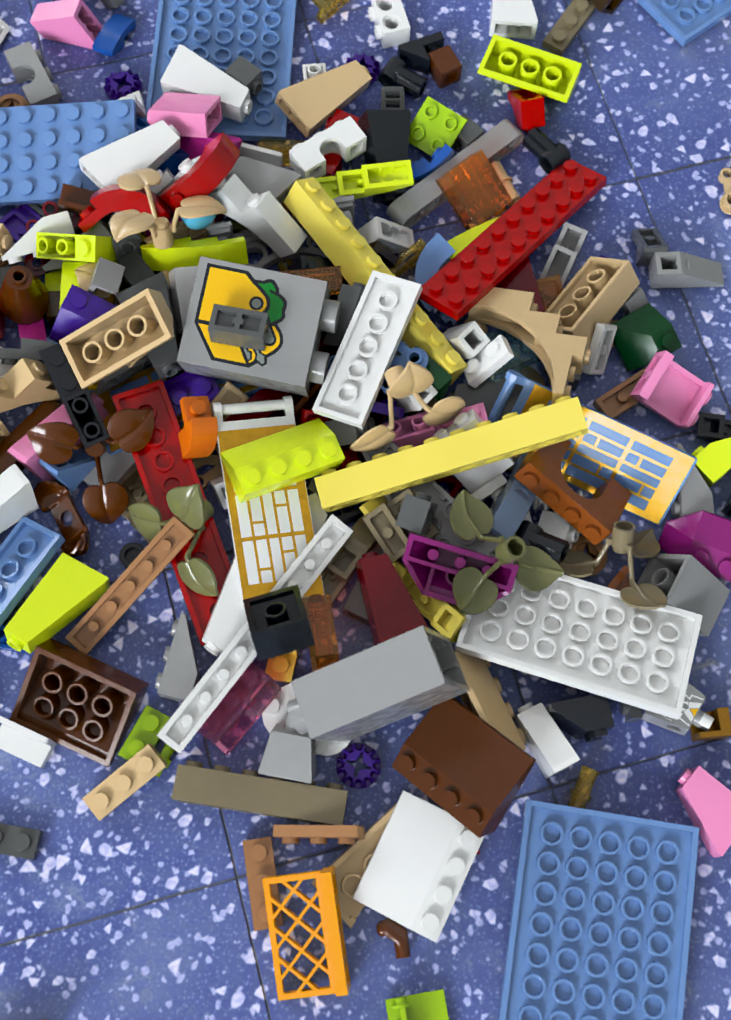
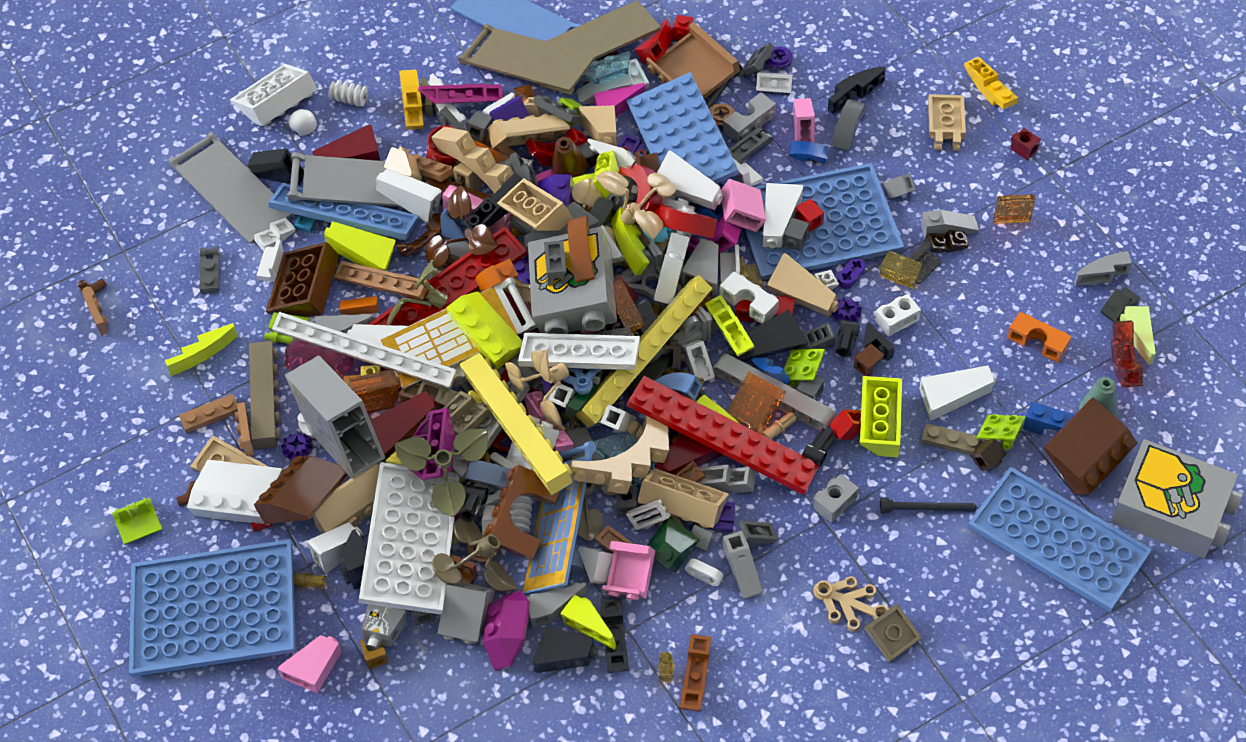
camera: 80 degrees right, 15 degrees down
tan plate [82,743,168,821] -> none
light grey panel [87,257,125,295] -> none
dark purple gear [104,68,142,100] -> none
black slope [243,584,315,661] -> none
light grey torso [258,713,317,784] -> none
light orange fence [262,866,351,1001] -> none
dark grey brick [395,491,438,536] -> none
white plate [463,334,514,388] -> none
none -> neon yellow slope [165,323,238,376]
none -> orange slope [340,296,379,315]
none -> dark orange slope [568,216,595,283]
none -> white slope [578,546,613,584]
none -> white beam [685,558,724,587]
none -> dark grey plate [729,127,773,164]
none -> red brick [795,198,824,232]
none -> light grey brick [813,474,859,523]
none -> dark purple beam [838,258,865,289]
none -> black piece [880,498,977,514]

